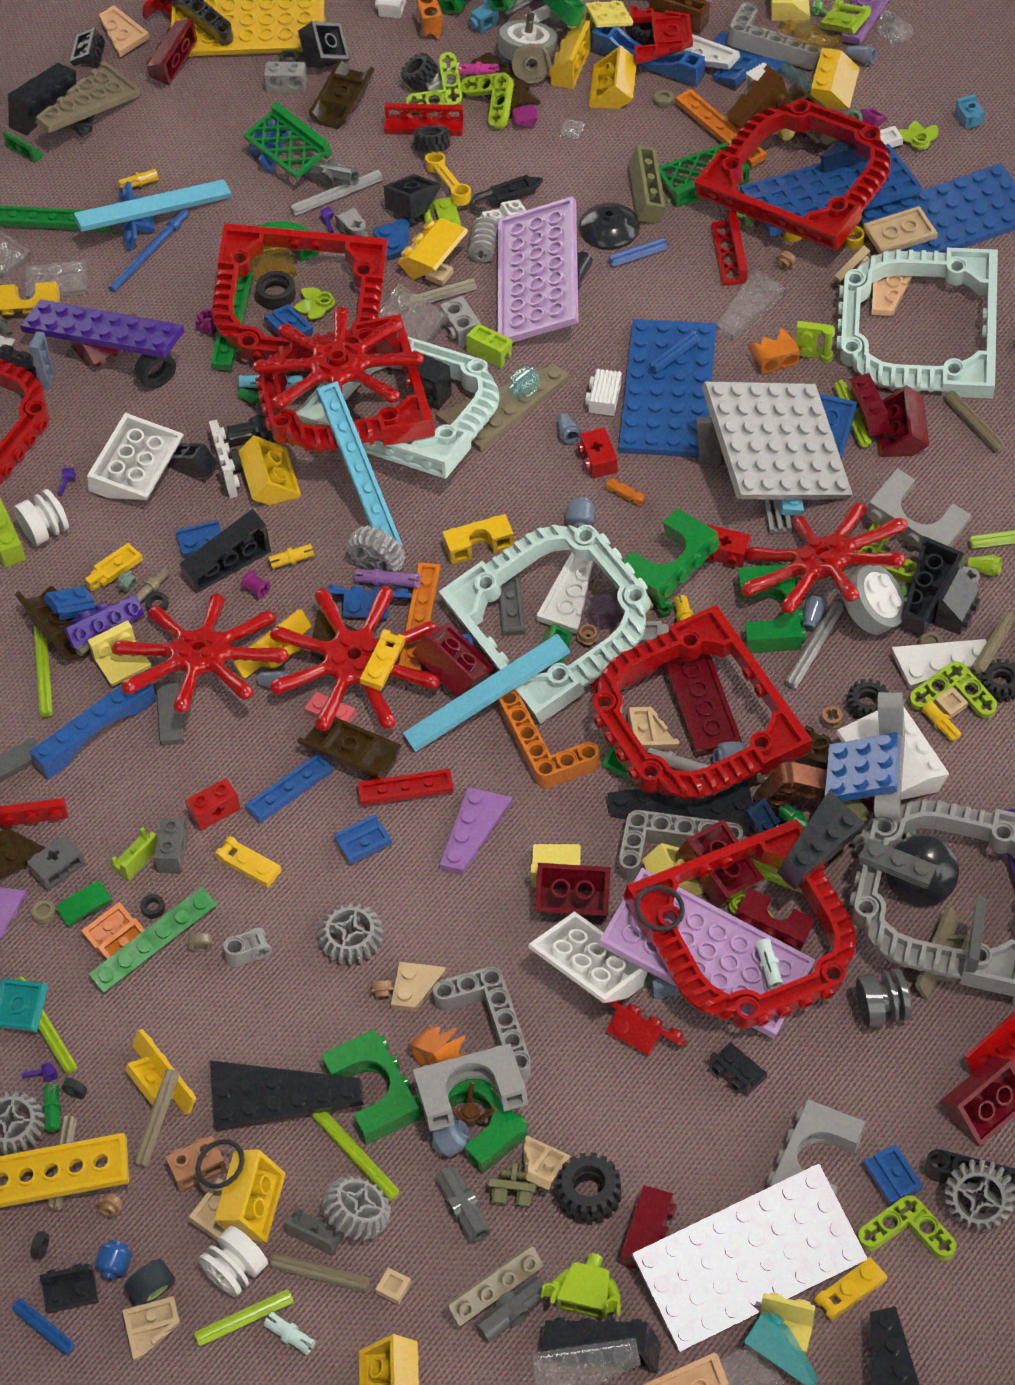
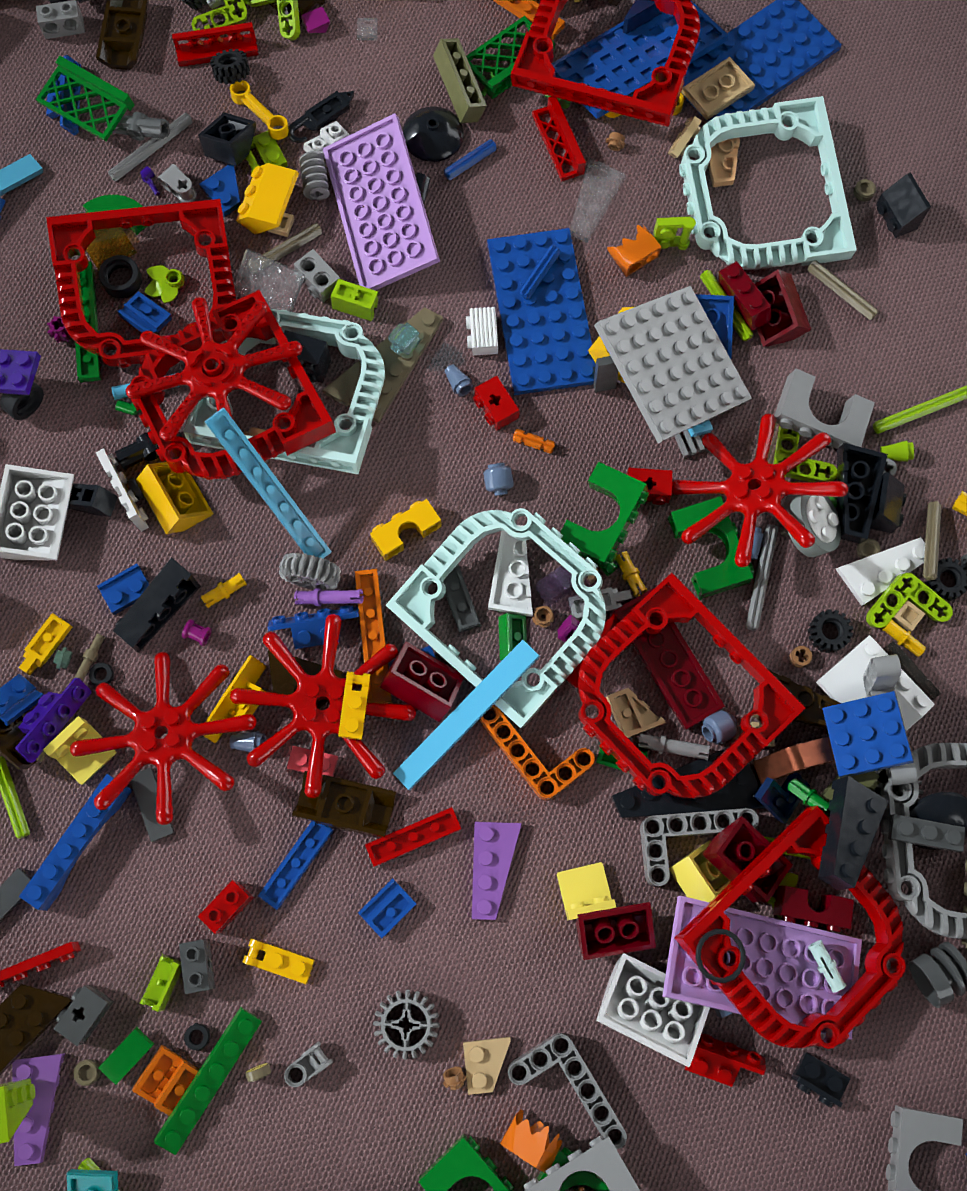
camera: 20 degrees left, 20 degrees up
none -> clear smoke tile [883,641,941,701]

